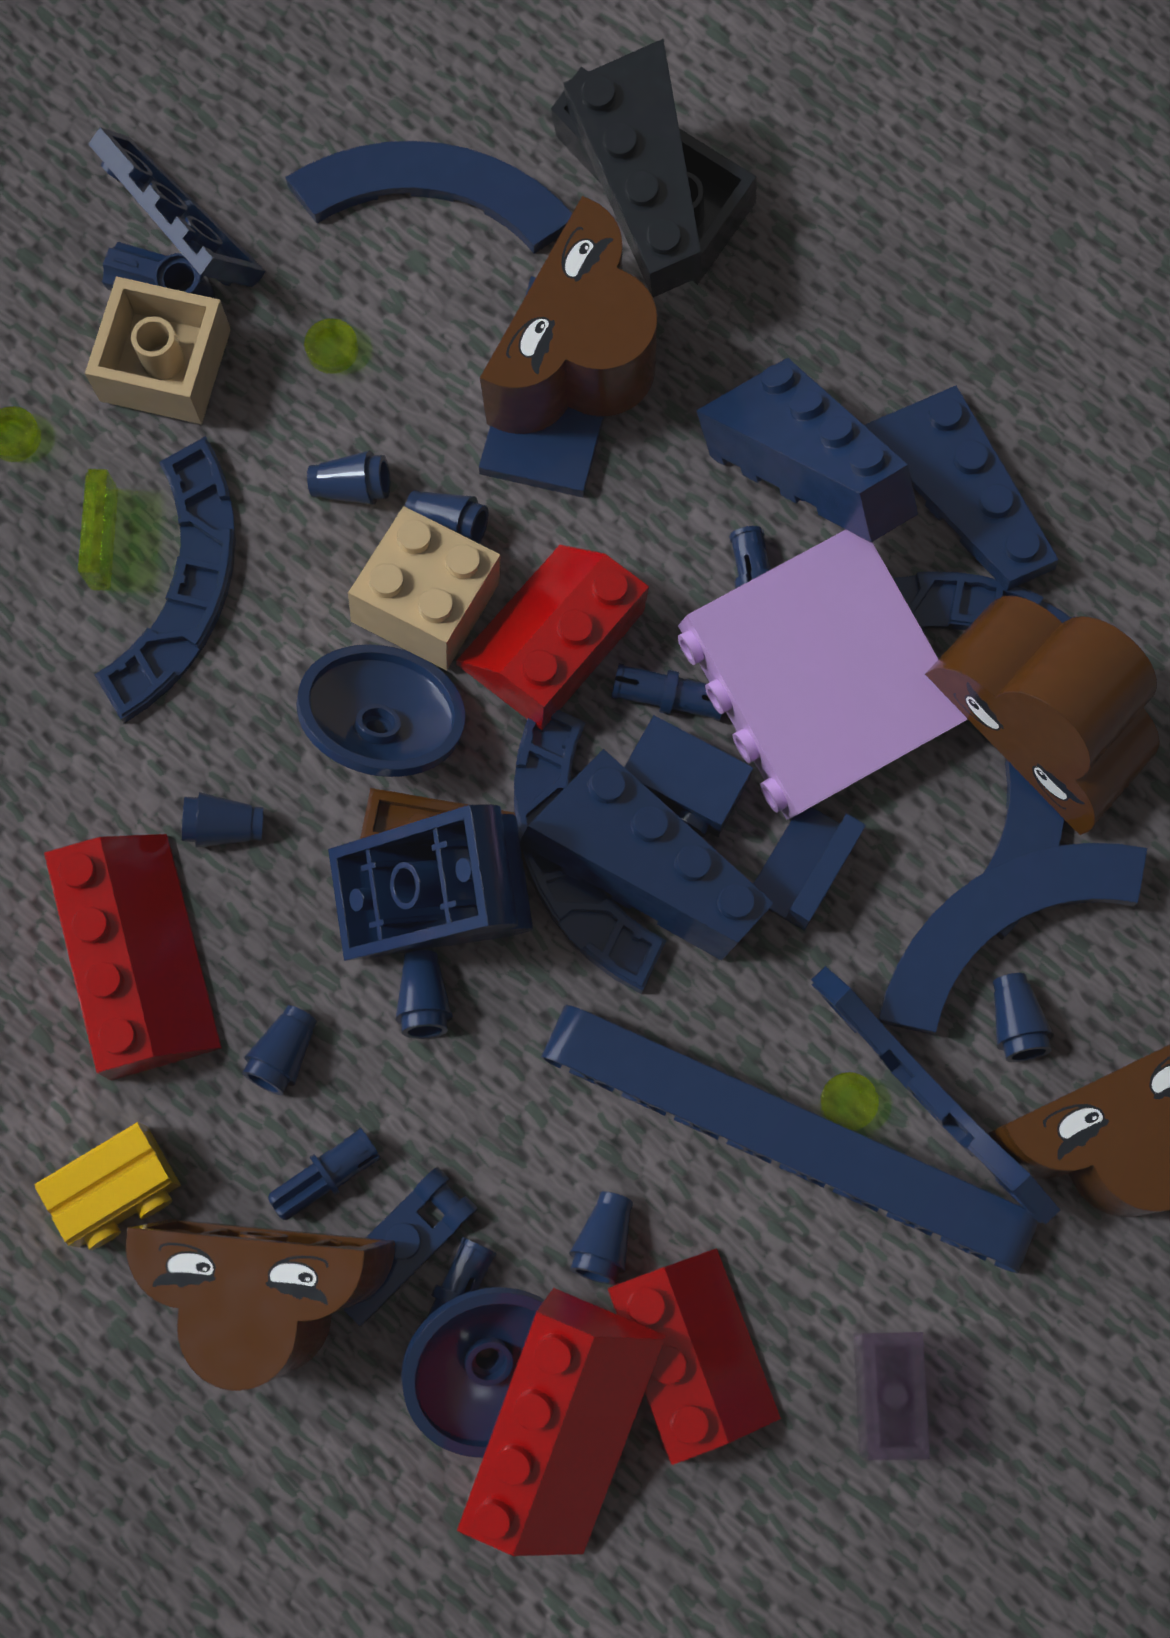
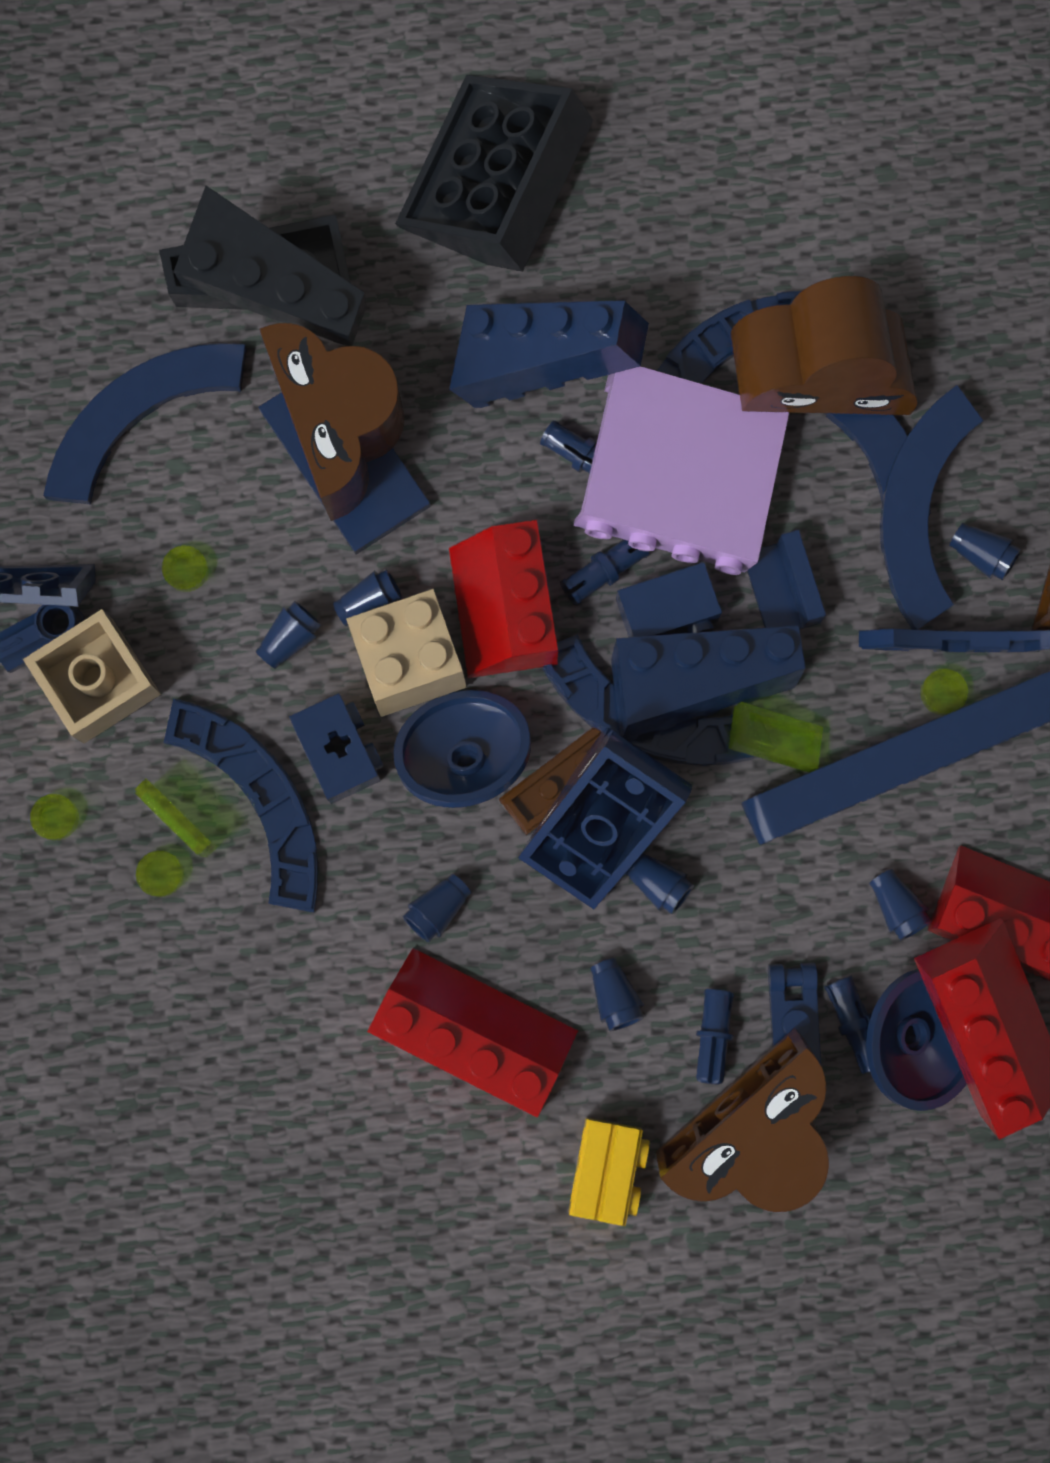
camera: 50 degrees left, 5 degrees up
dark blue wing [864,386,1059,591] -> none
none -> clear neon green tile [136,851,184,897]
none -> dark blue brick [289,693,384,804]
none -> black slope [395,75,593,272]
none -> clear neon green tile [729,702,823,773]

